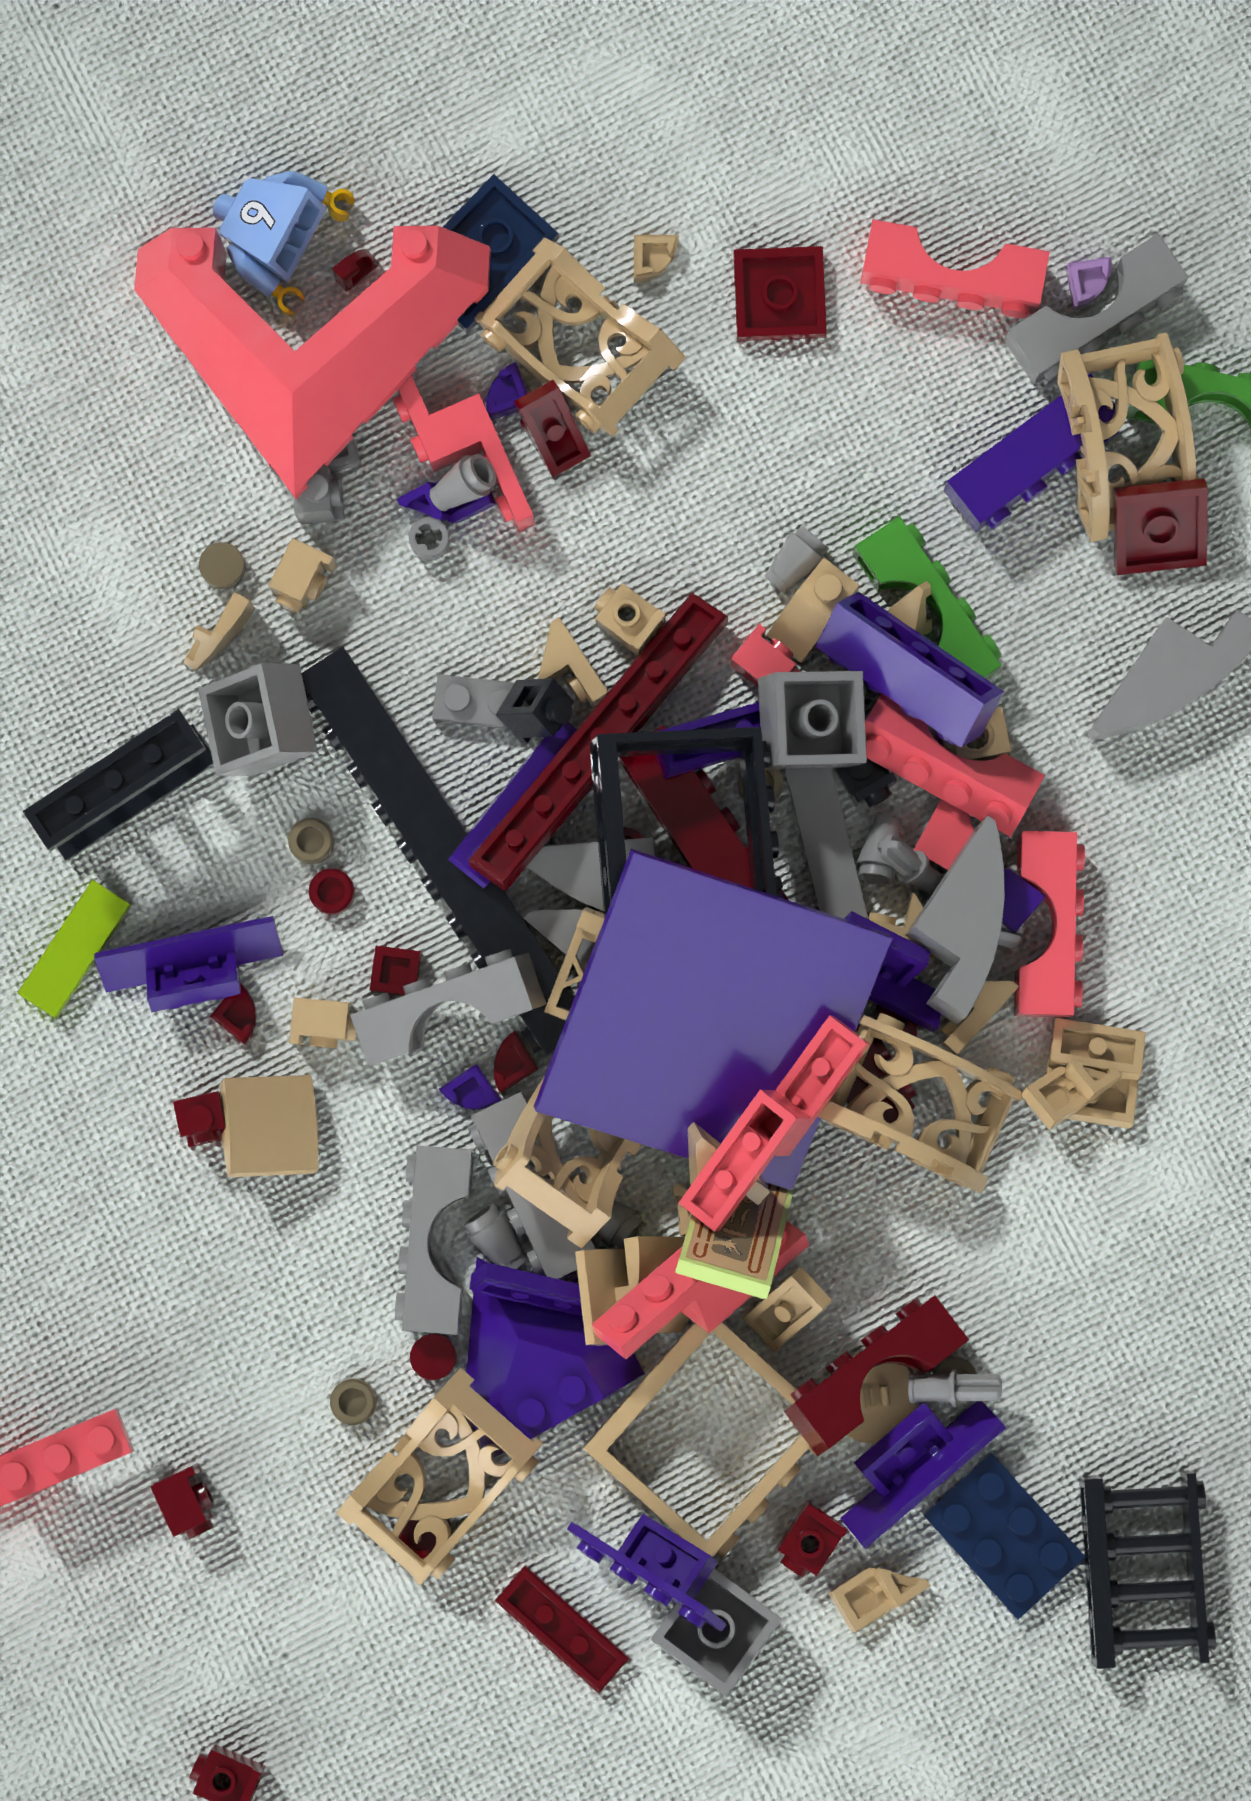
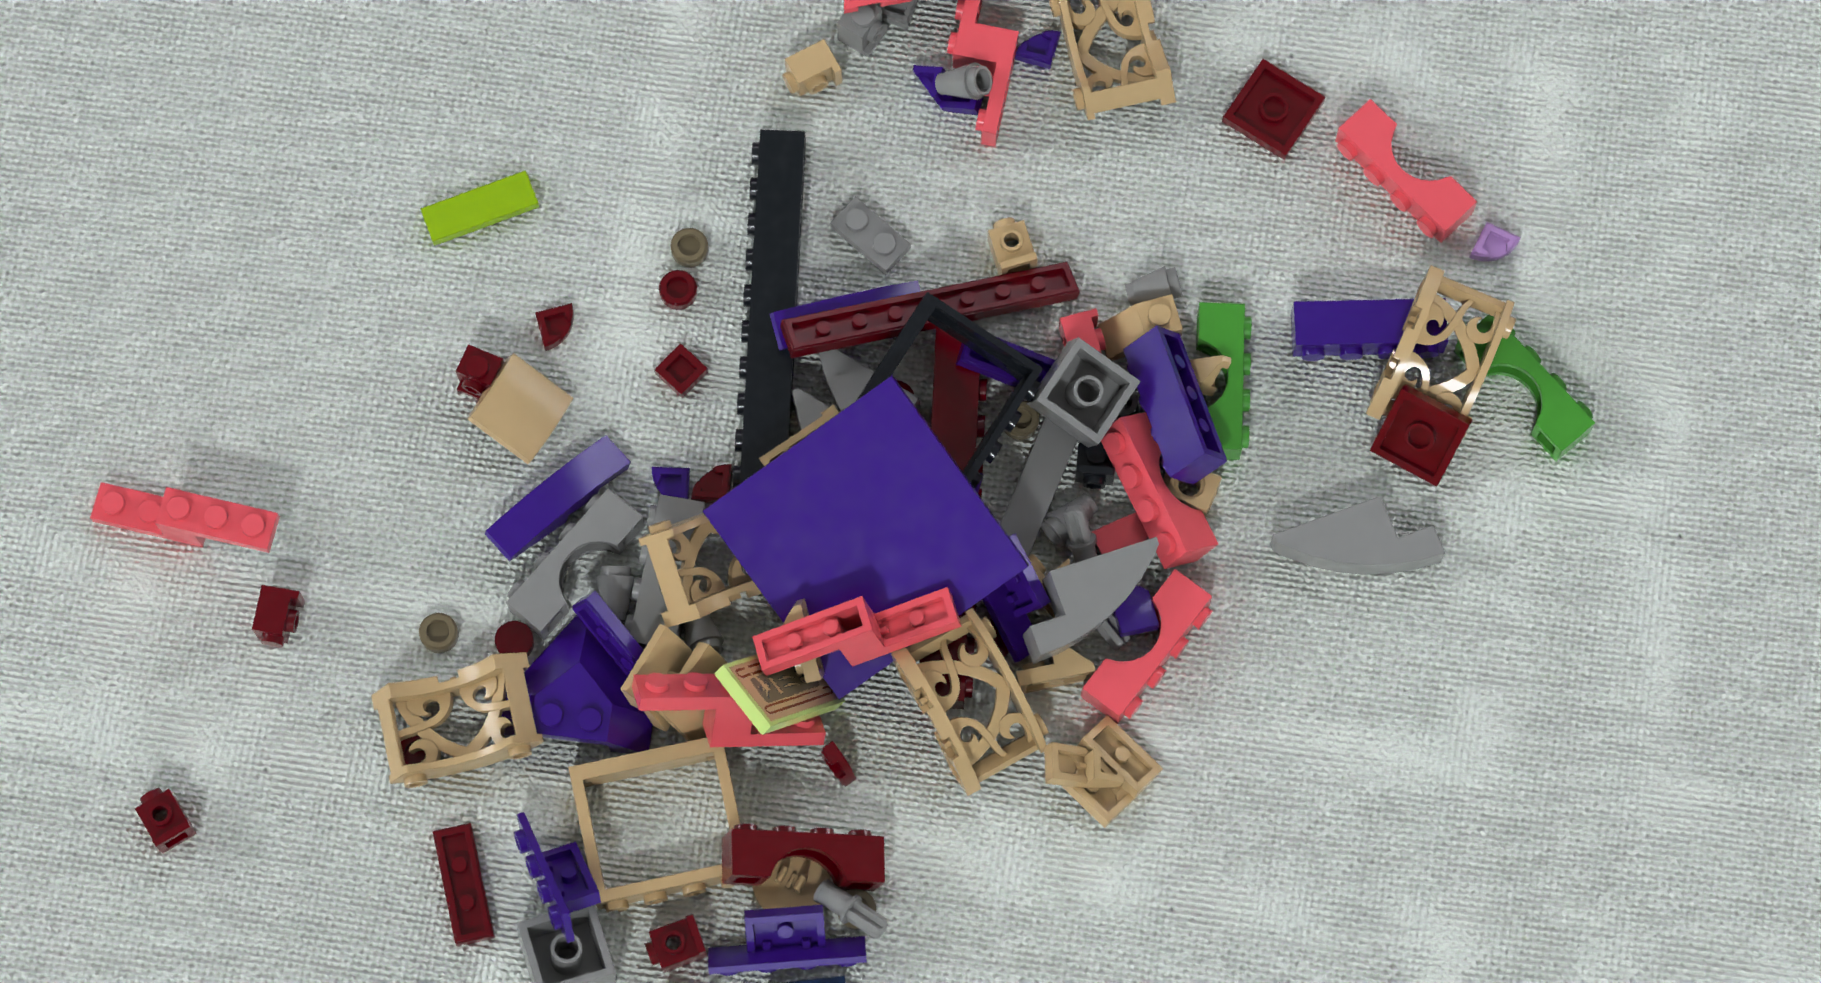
camera: 30 degrees right, 10 degrees down
black fence [23,709,214,861] -> none
dark purple bracket [94,916,283,1013] -> none
tan slope [184,592,255,670] -> none
light grey brick [198,663,318,776] -> none
dark tan tile [199,542,246,589] -> none
tan brick [289,997,358,1049] -> none
light grey arch [350,949,546,1067] -> none
light grey bush [409,517,450,561] -> none
black brick [496,678,574,744] -> none
dark red slope [514,380,591,478] -> none
tan slope [538,617,608,708] -> none
tan tile [634,235,679,282] -> none
tan slope [742,1266,833,1352] -> none
light grey arch [1004,233,1189,385] -> none
none -> dark purple slope [485,435,631,562]
none -> dark red tile [821,741,856,787]

